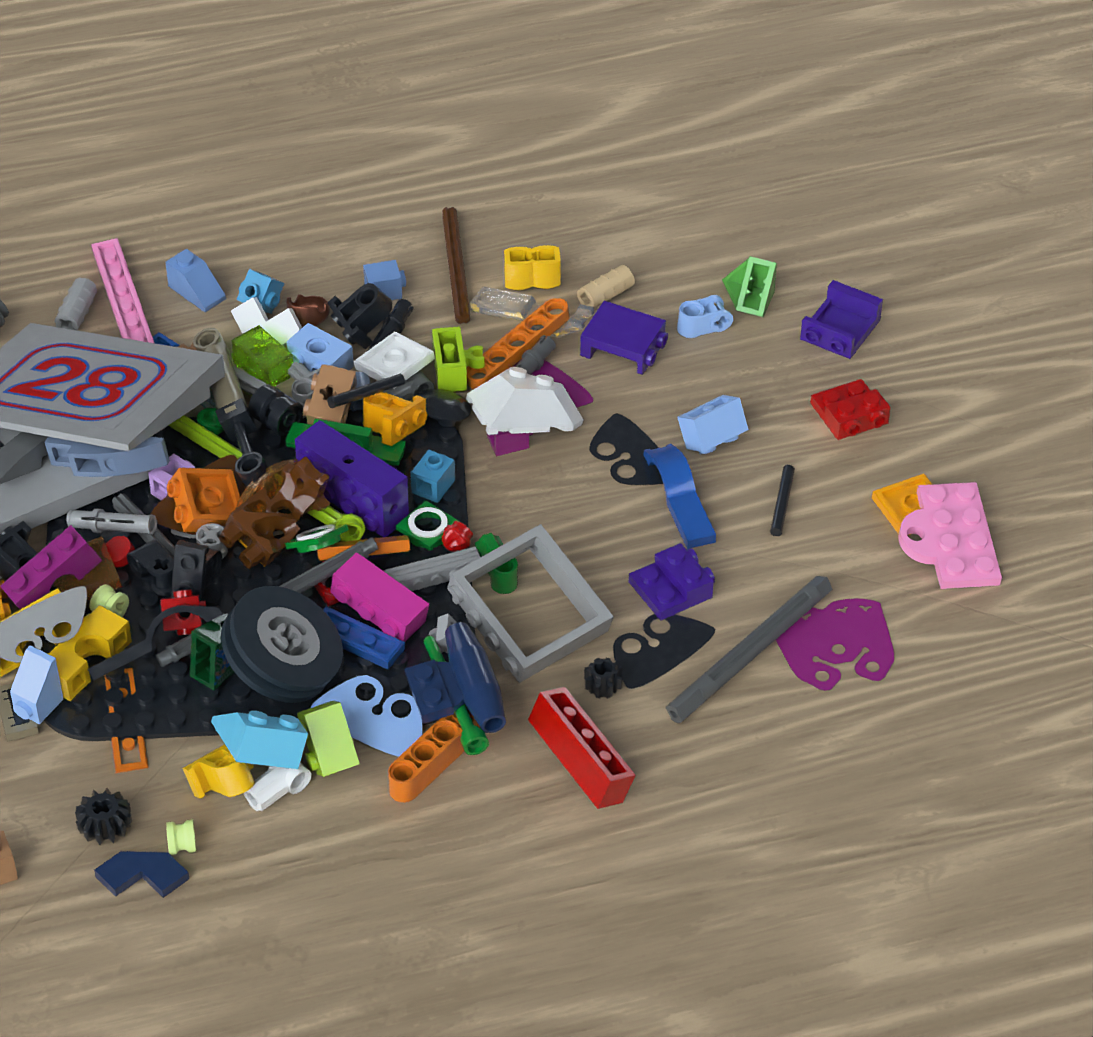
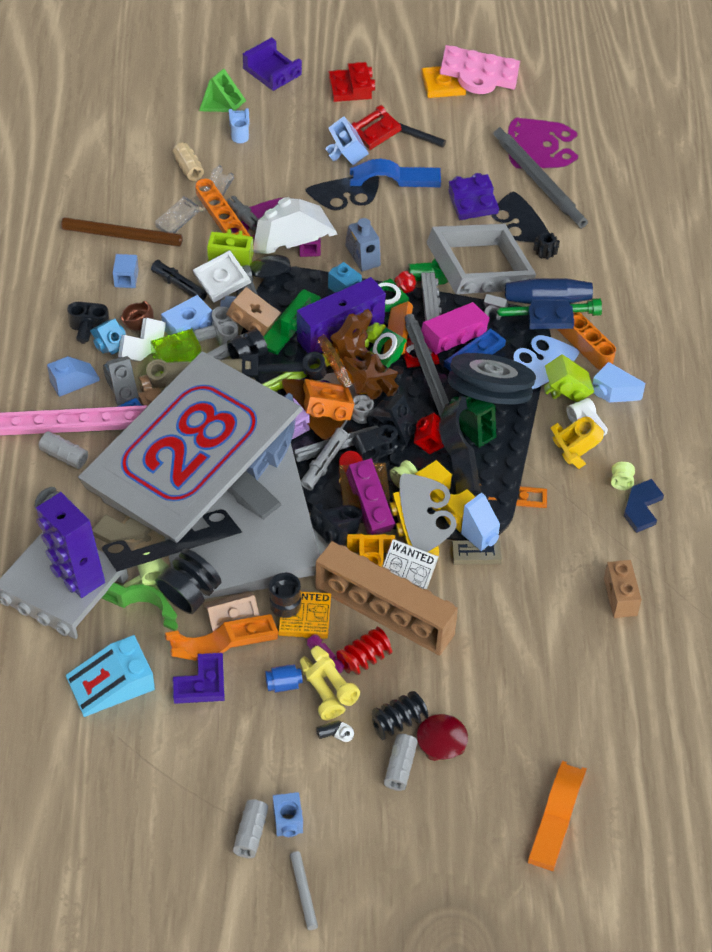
camera: 75 degrees left, 5 degrees up
black gear [75,788,132,845] -> none
medium azure slope [211,711,308,769] -> none
black pin [327,283,393,349] -> none
black bar [327,373,405,408] -> none
light orange pin [363,392,427,446] -> none
yellow brick [504,245,561,290] -> none
red brick [528,687,636,809] -> none
dark purple panel [580,301,668,375] -> none
none -> black beam [67,302,109,344]
none -> dark grey pin [103,356,139,405]
none -> sand blue torso [345,218,381,272]
none -> red plate [351,105,402,150]
none -> light blue slope [592,362,646,403]

